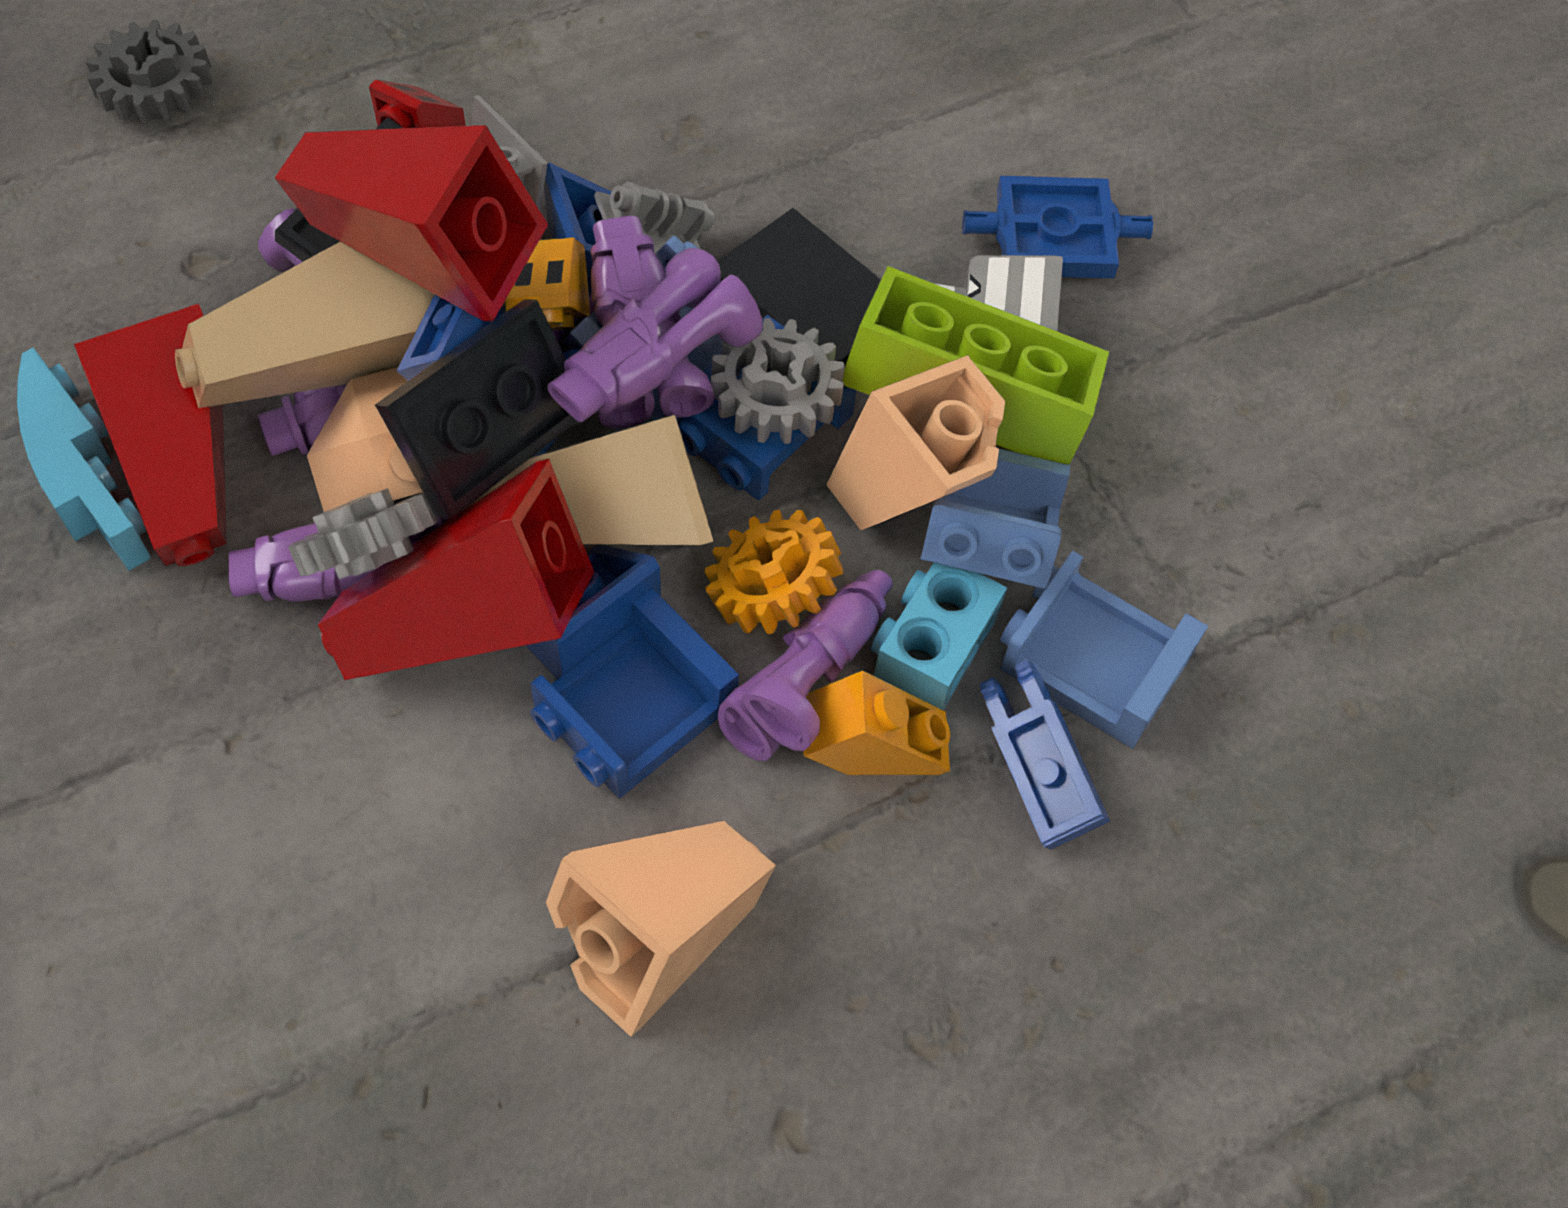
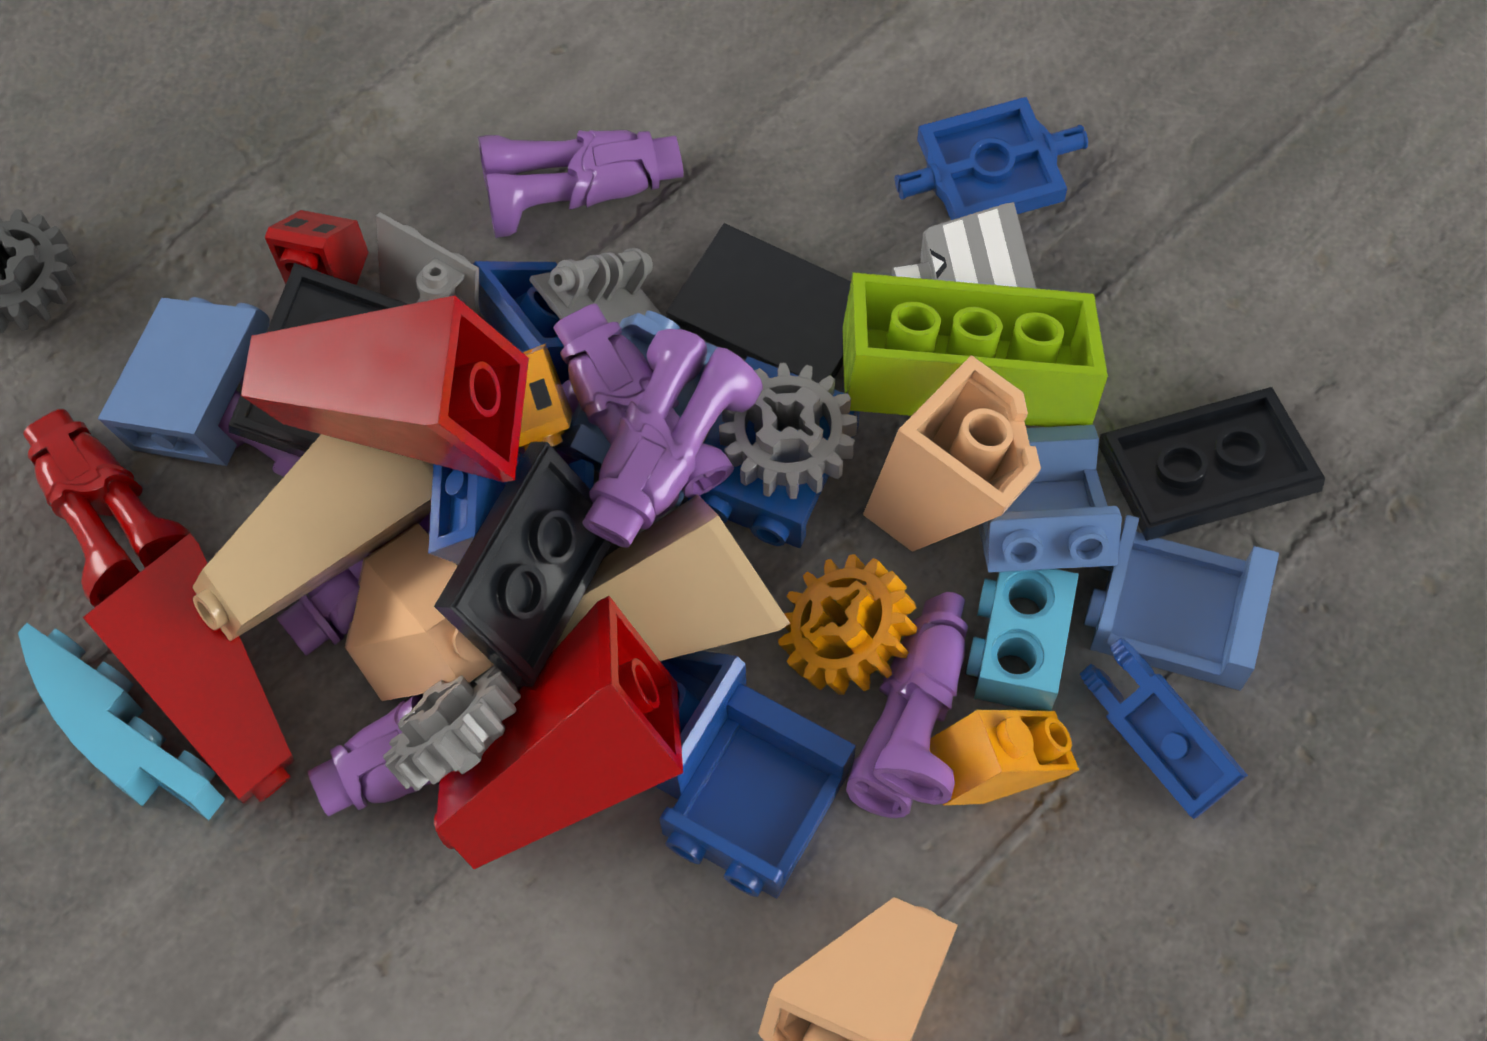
camera: 10 degrees left, 5 degrees up
none -> red piece [24,409,193,607]
none -> medium blue panel [98,297,270,466]
none -> medium lavender piece [478,130,683,238]
none -> black tile [1099,387,1325,541]

